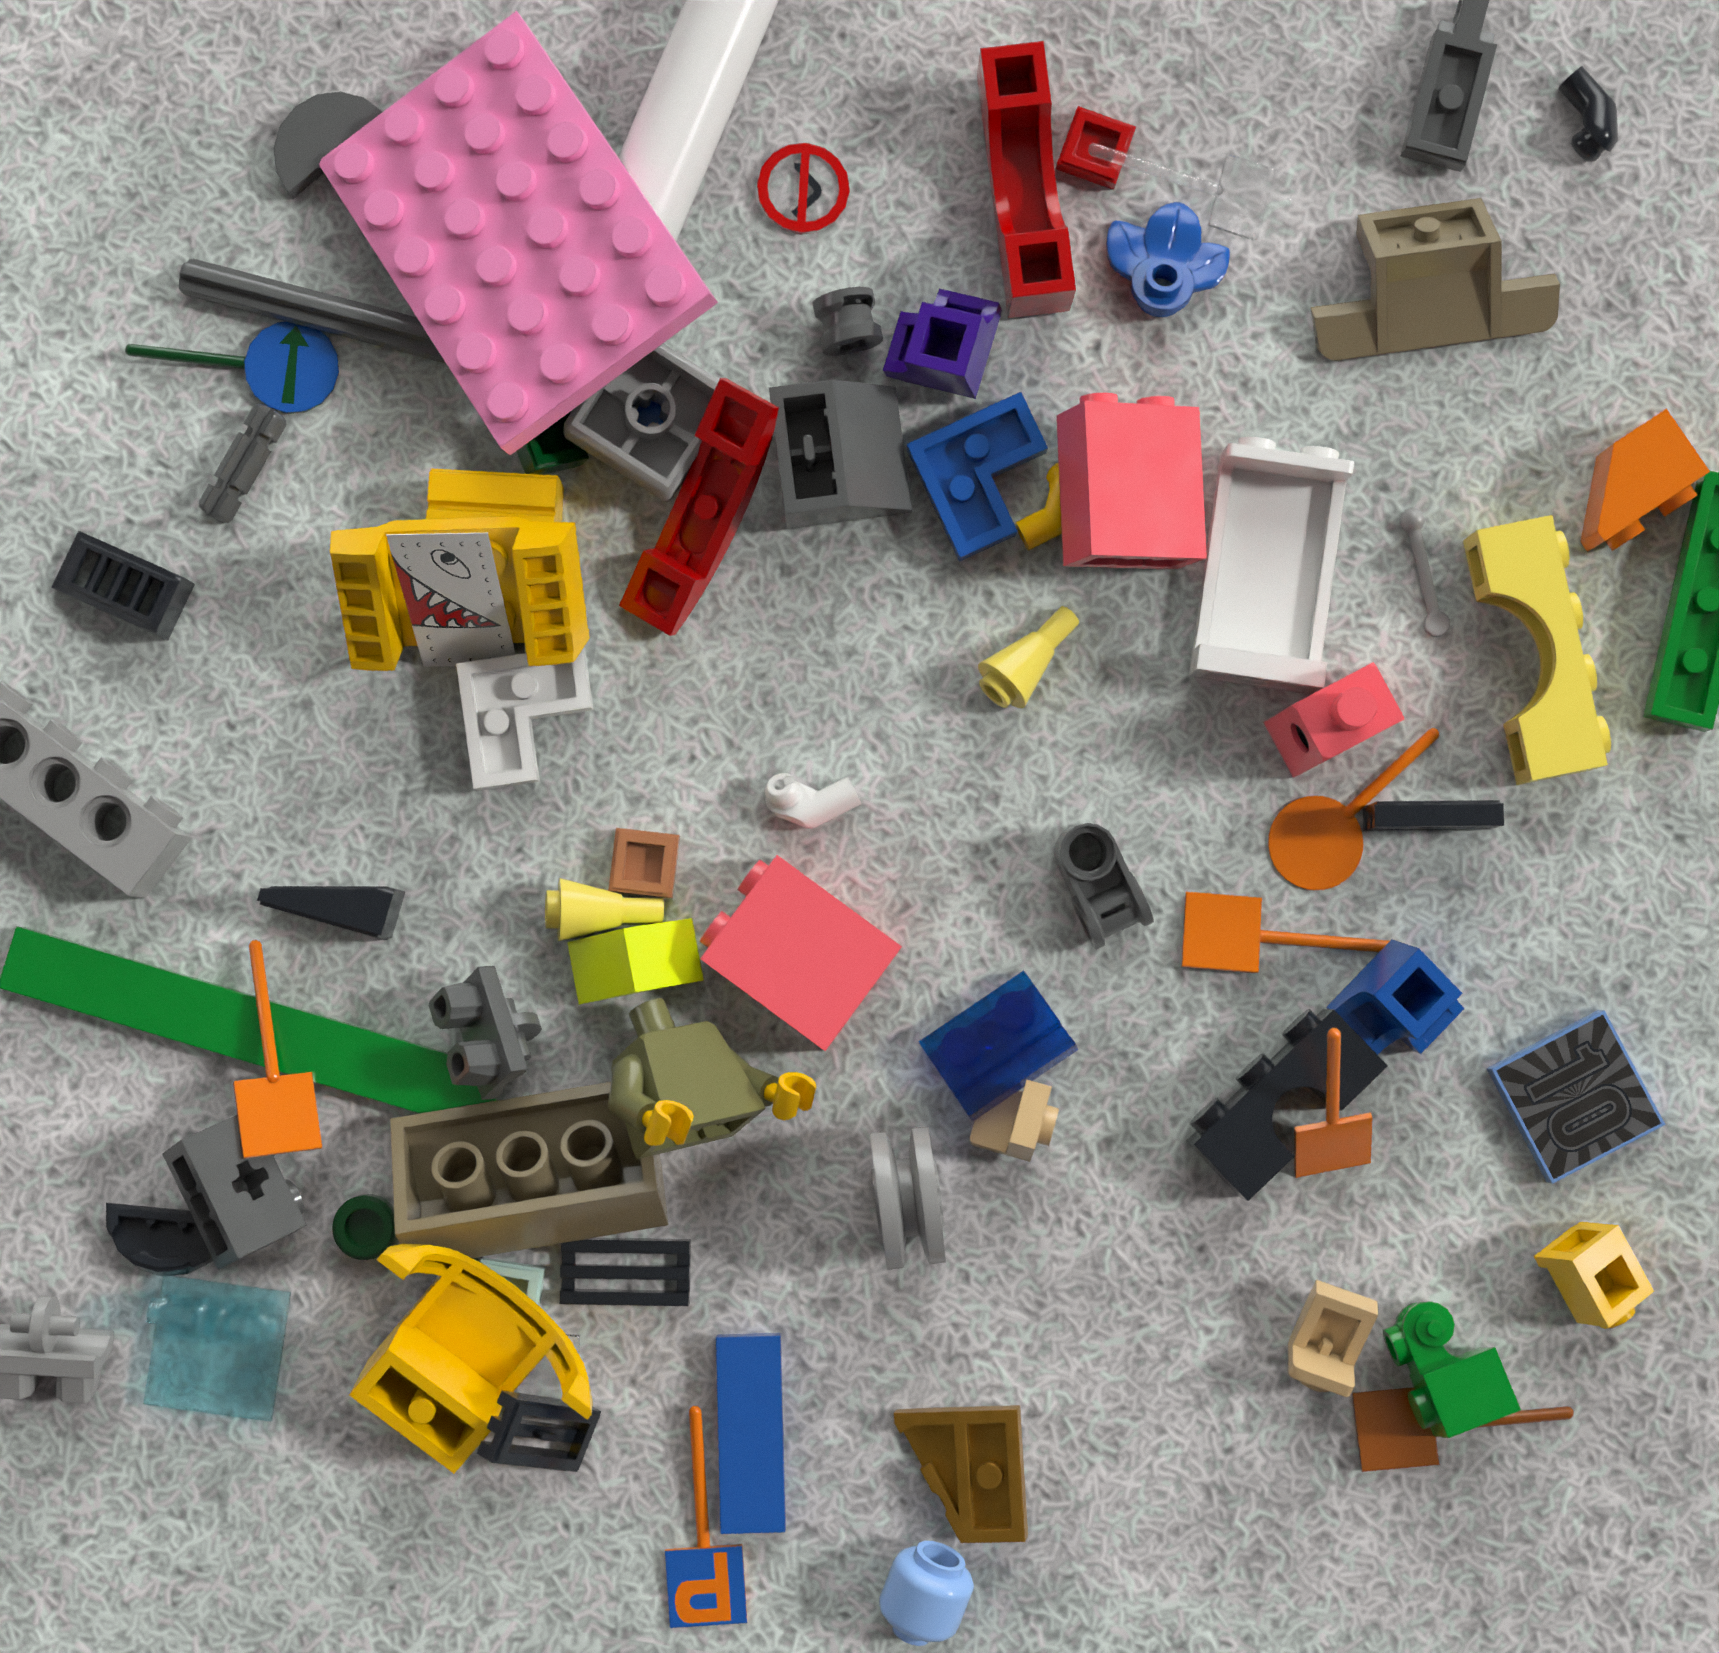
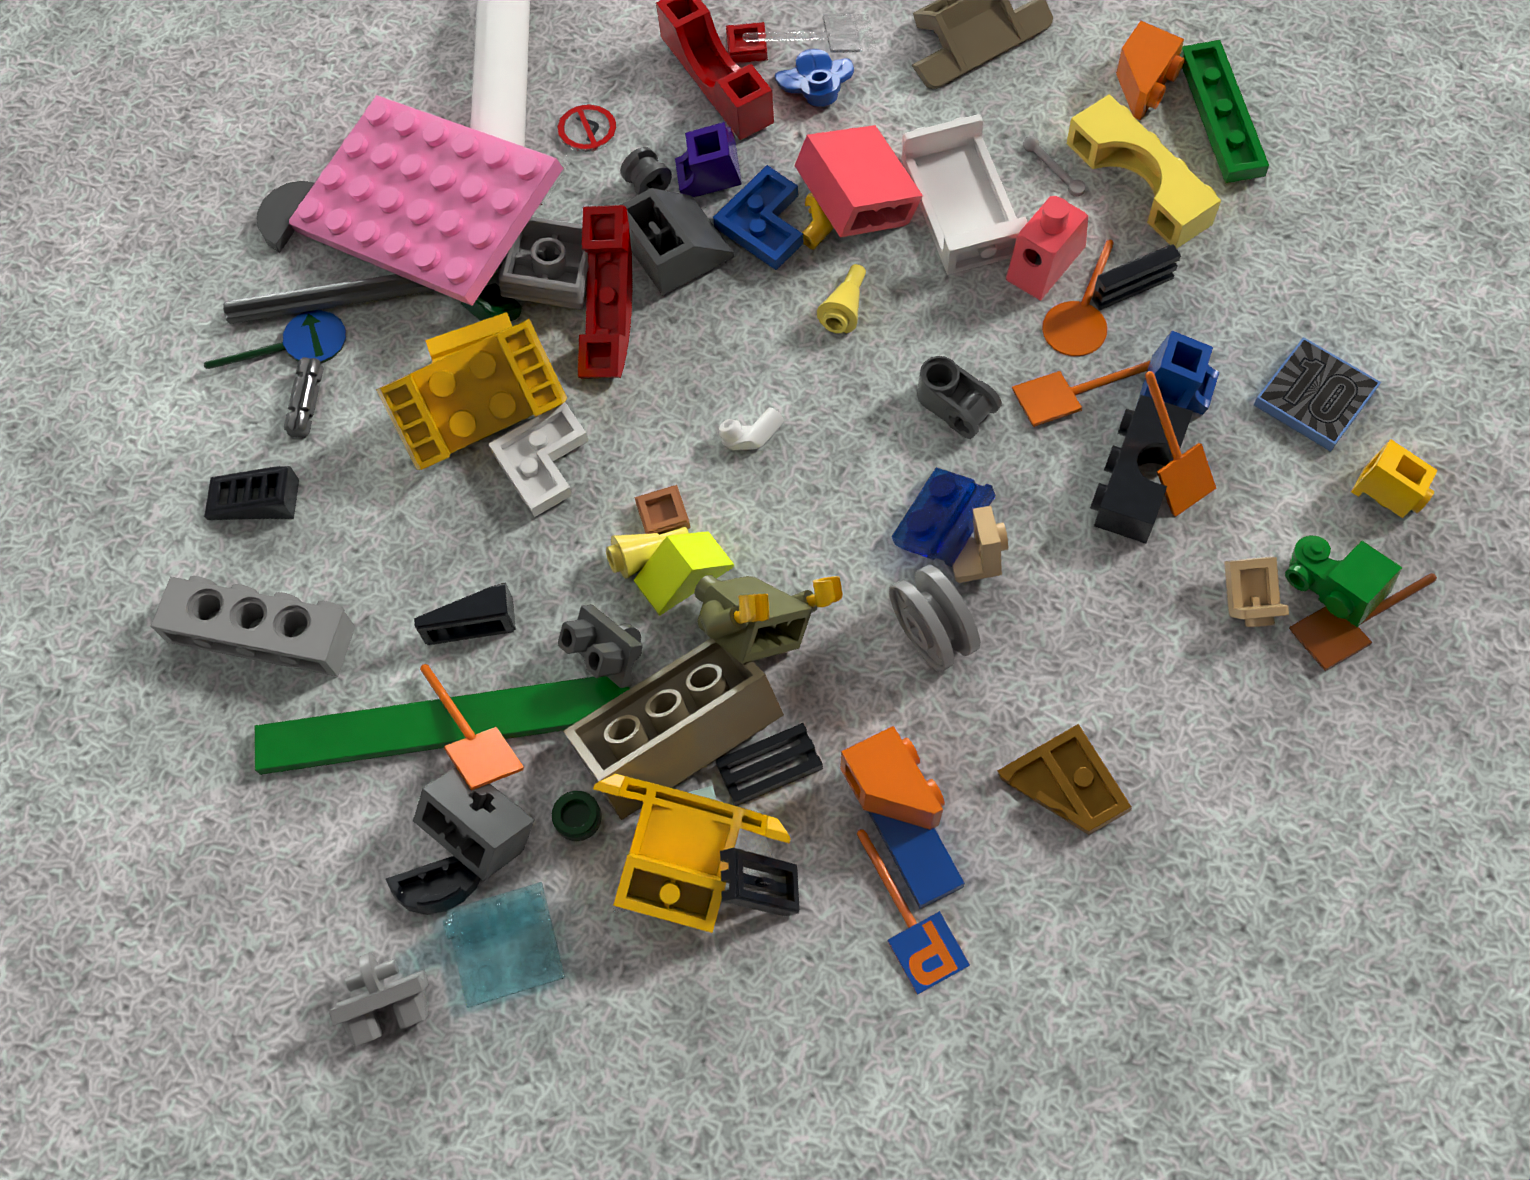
camera: 20 degrees left, 20 degrees down
white sticker [386,532,516,667] -> none
coral brick [699,855,902,1051] -> none
light blue head [879,1541,974,1646] -> none
none -> orange slope [840,726,945,830]

